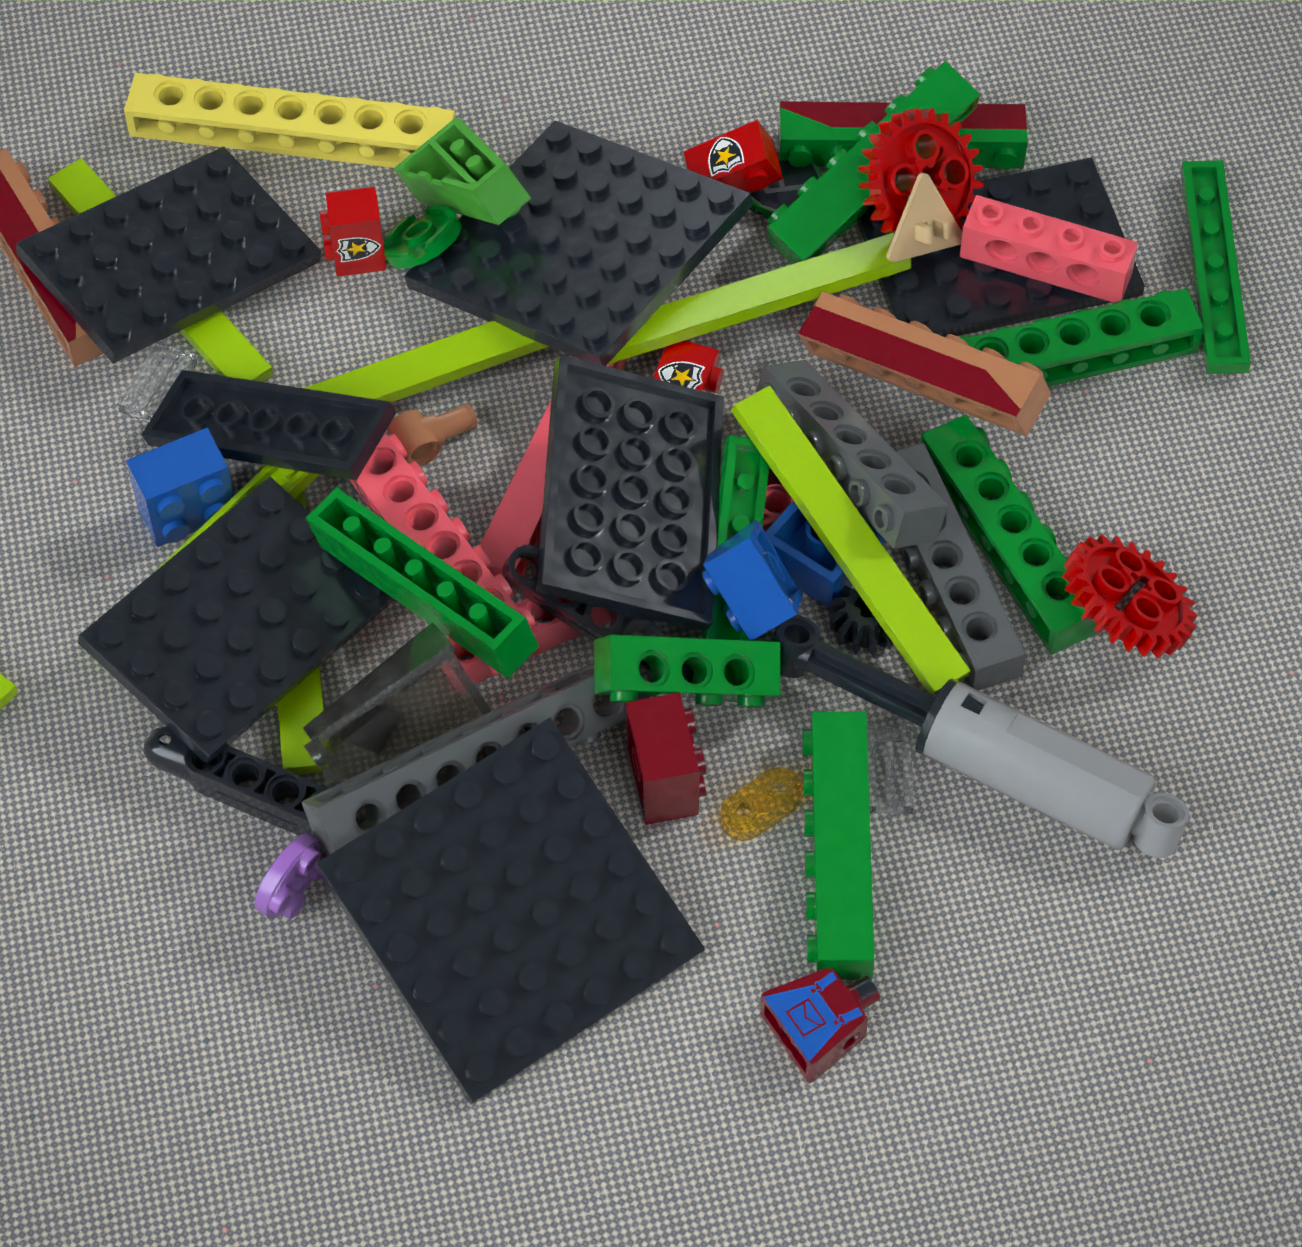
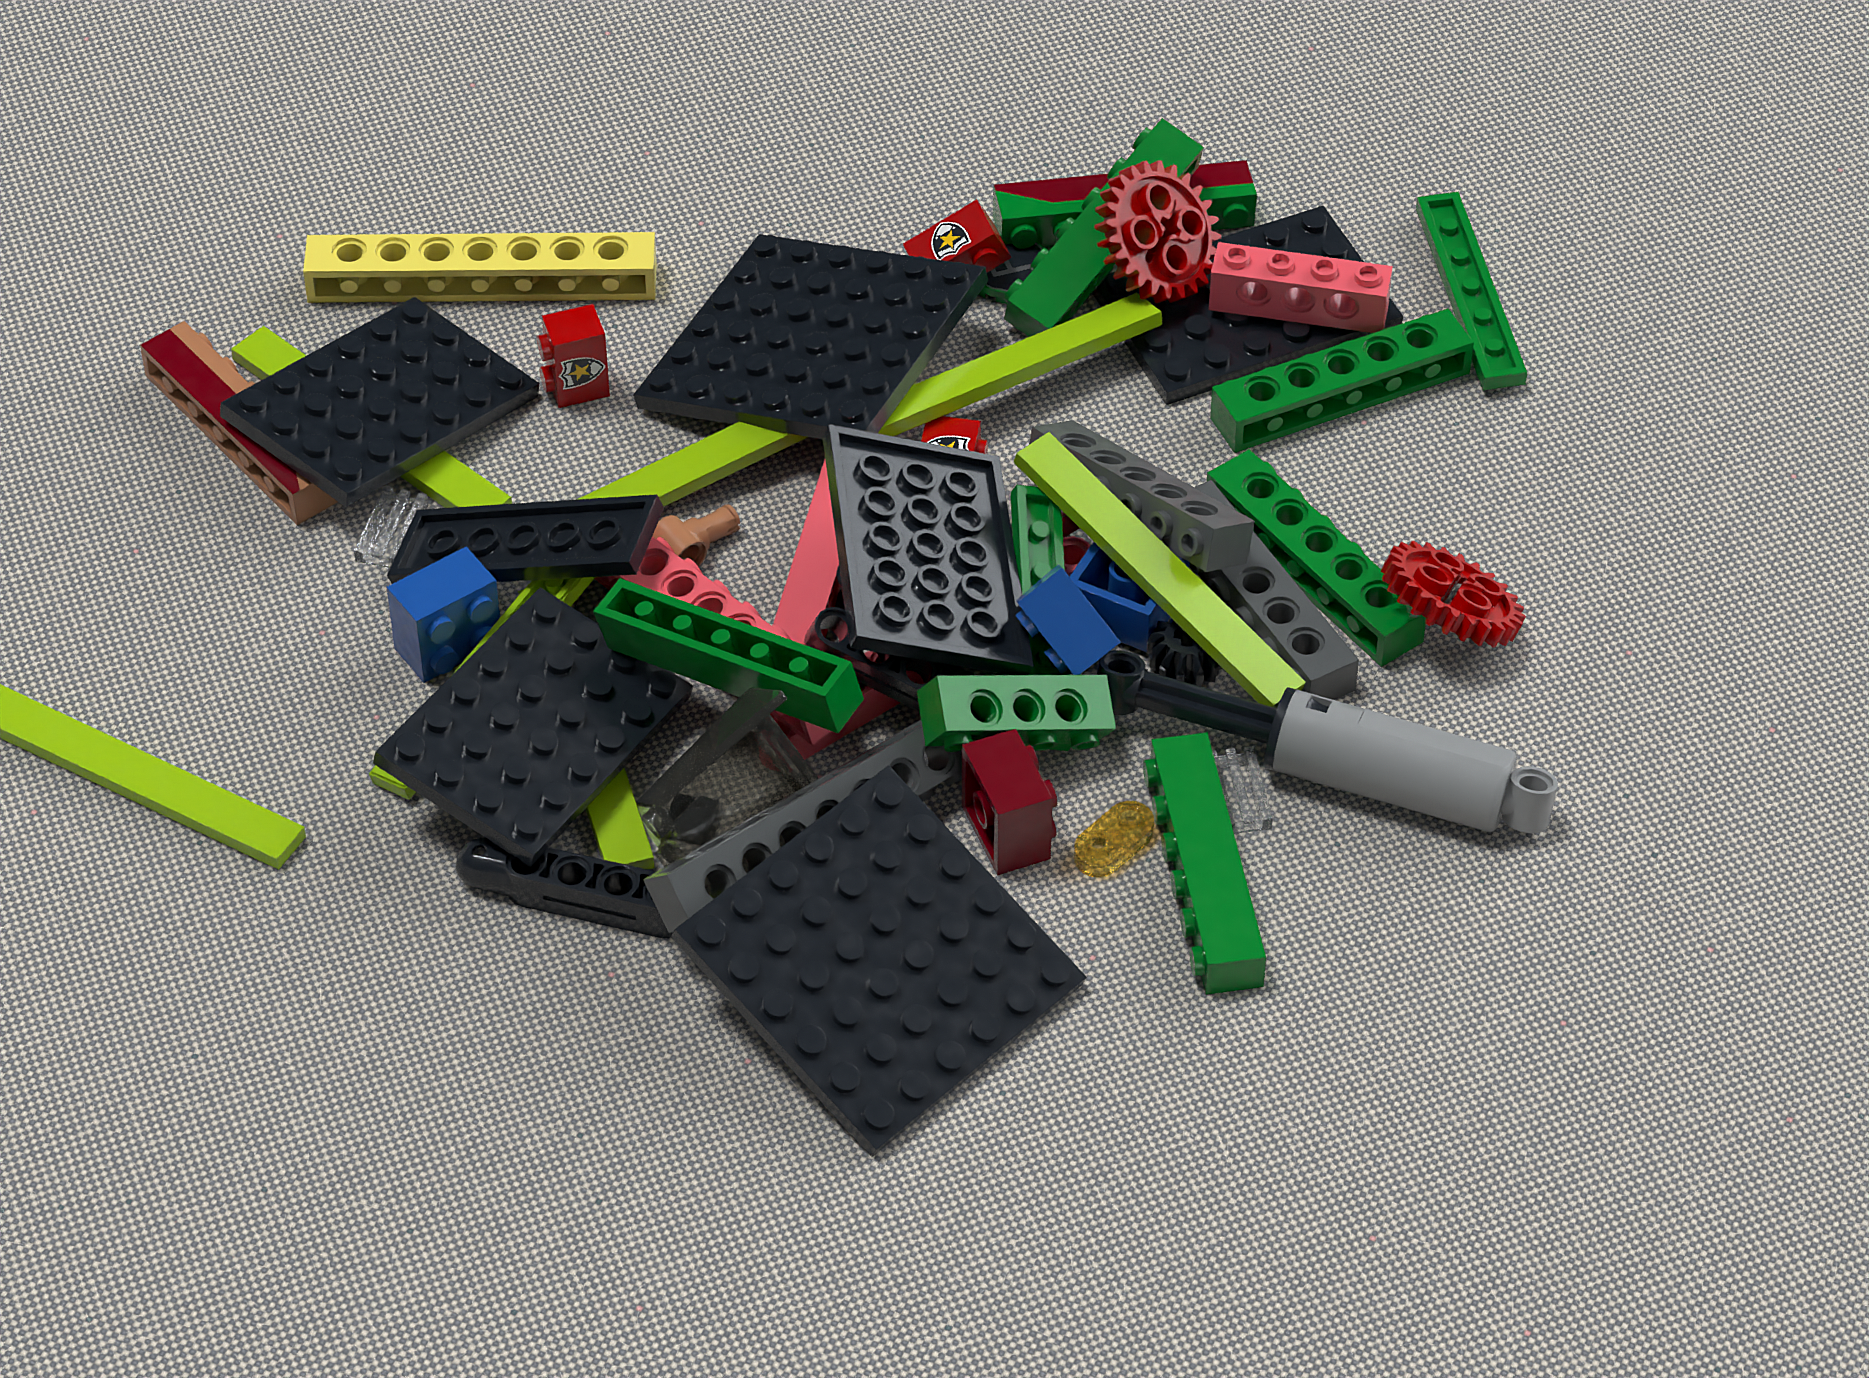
camera: 10 degrees left, 10 degrees down
medium lavender tile [255,832,328,919] -> none
green tile [383,205,462,269] -> none
bright green wedge [393,117,531,225] -> none
torso [760,968,880,1084] -> none
brick [798,291,1051,437] -> none
tan piece [886,173,962,262] -> none

